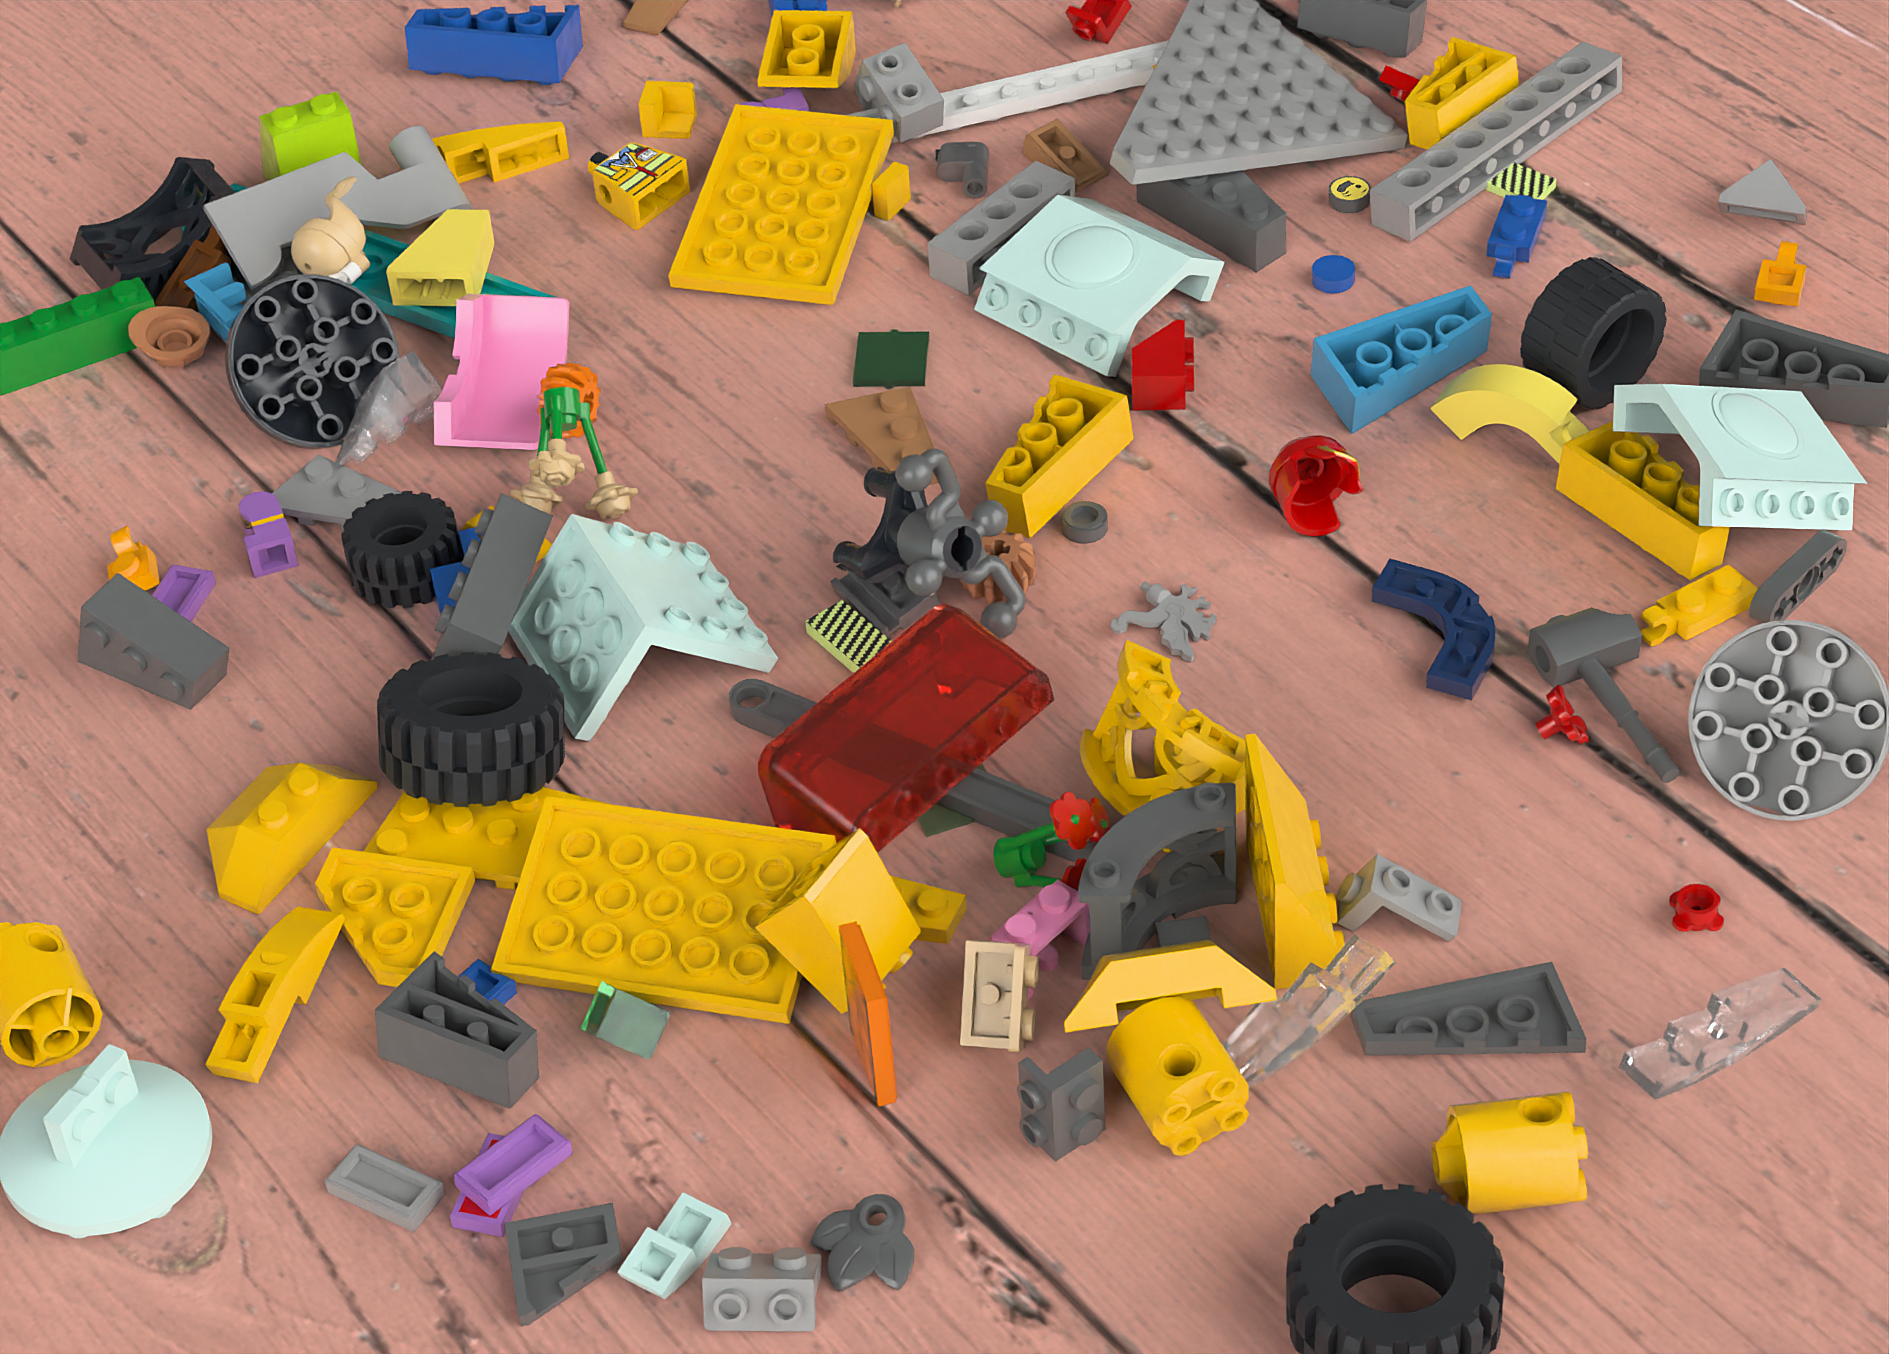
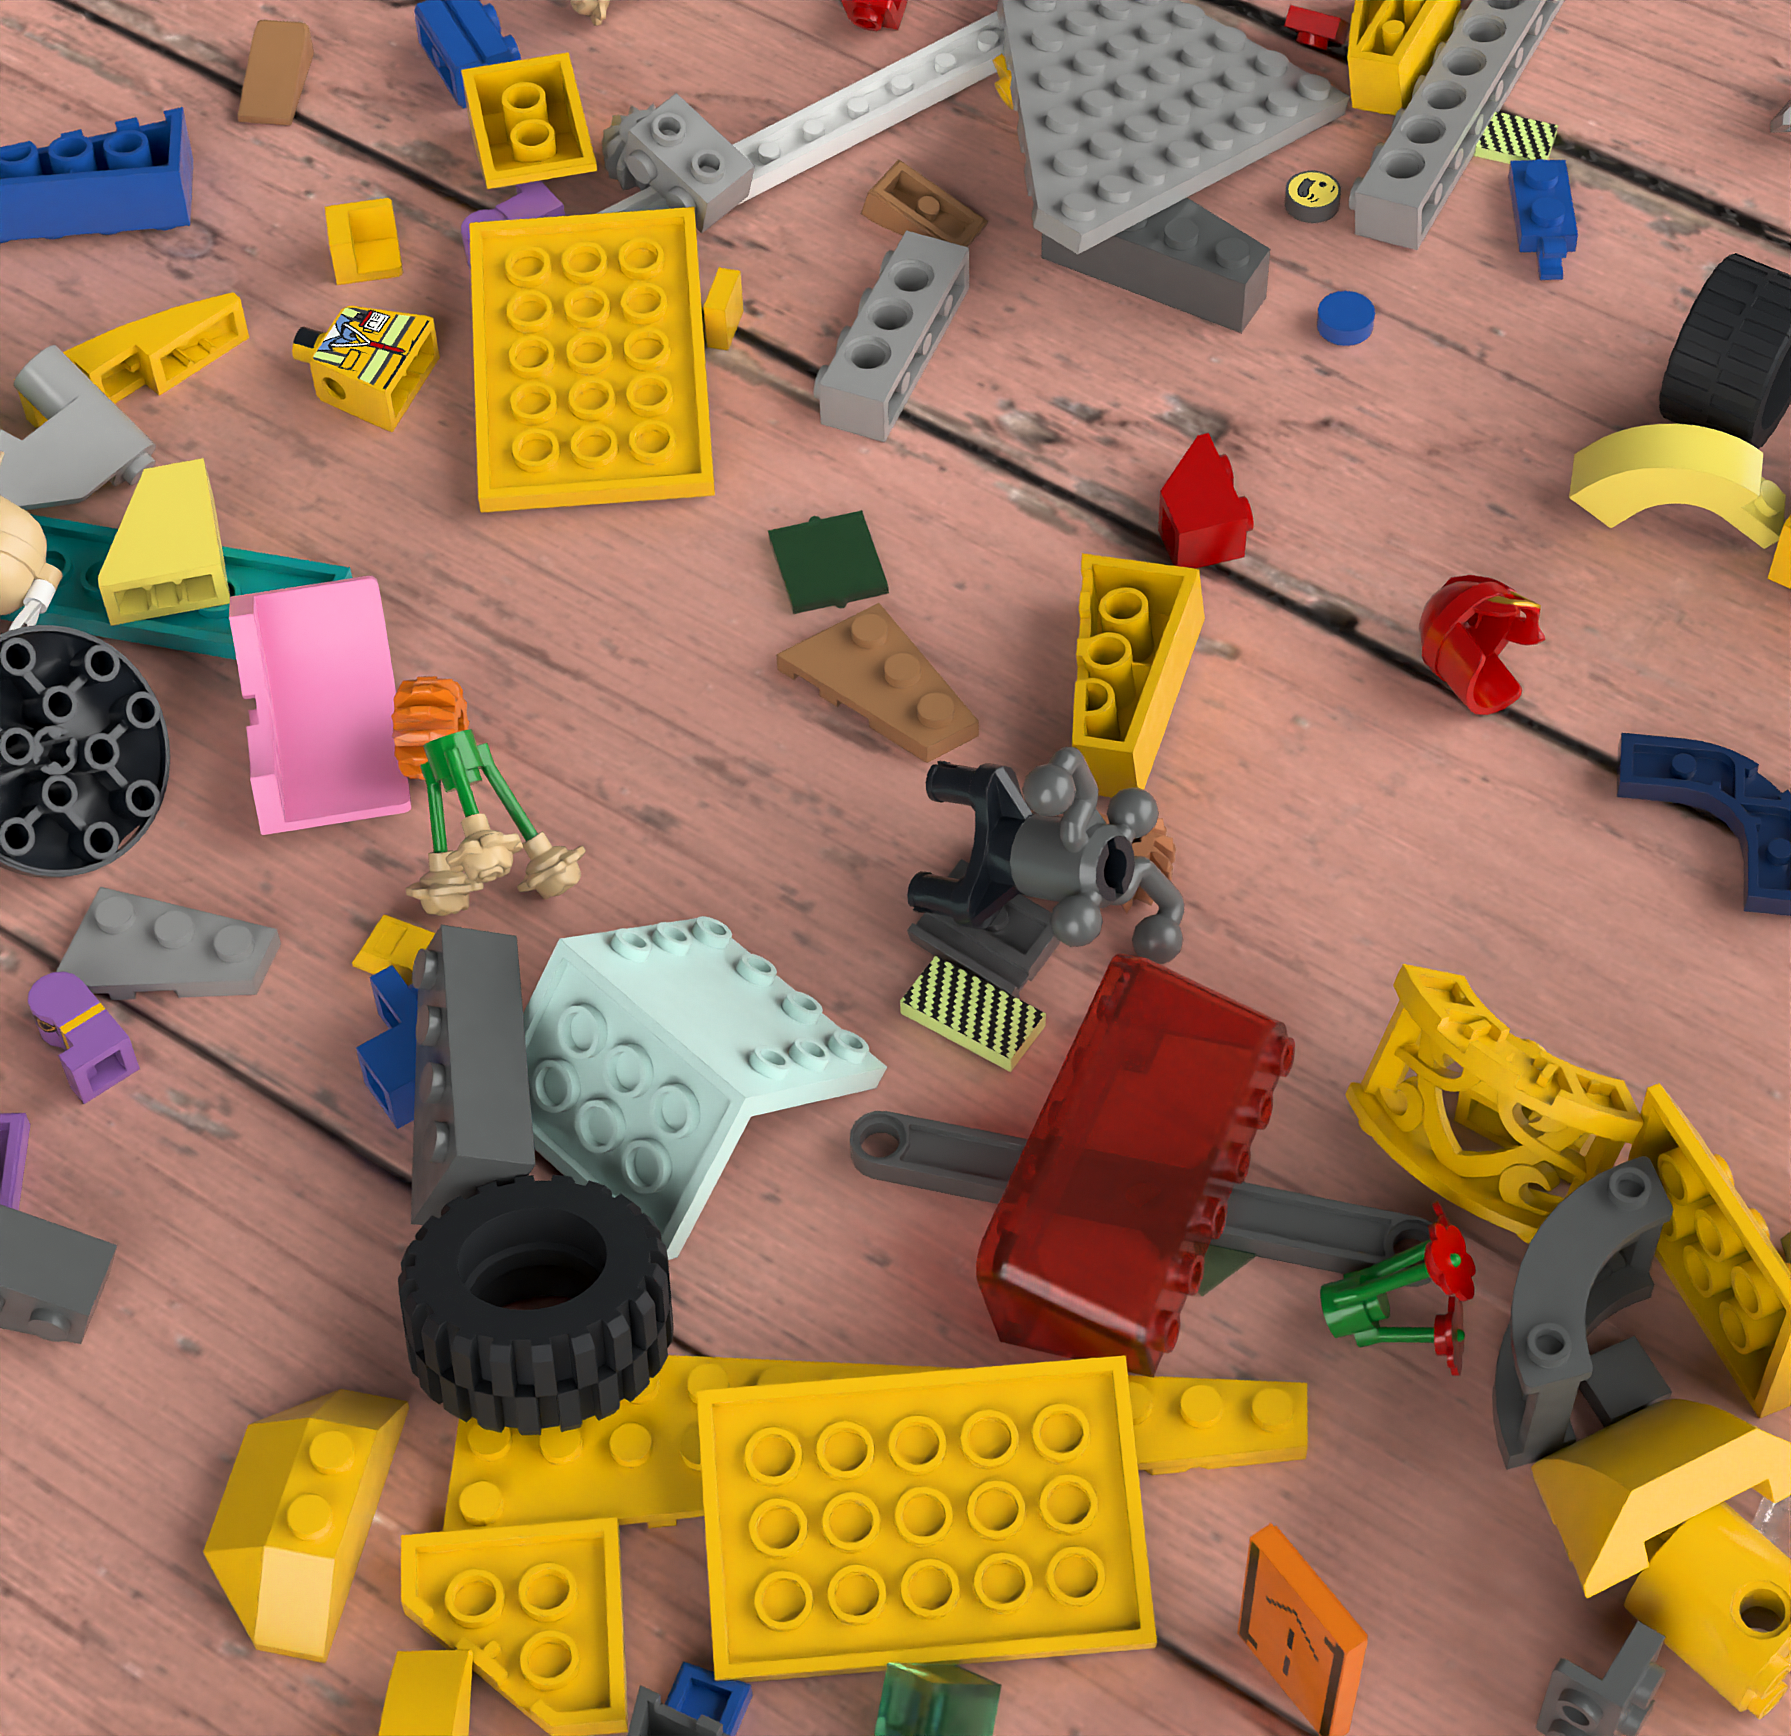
camera: 20 degrees left, 10 degrees up
clear slope [335,351,443,468] -> none
black tyre [341,491,463,608] -> none
yellow slope [755,829,921,1014] -> none
flat silver piece [935,142,989,199] -> none
tan bracket [960,939,1039,1052] -> none
light aqua panel [974,195,1225,377] -> none
bright pink window [990,880,1090,1000] -> none
dark grey tile [1062,501,1108,544] -> none
light grey piece [1110,581,1217,663] -> none
dark azure wedge [1310,285,1492,434] -> none

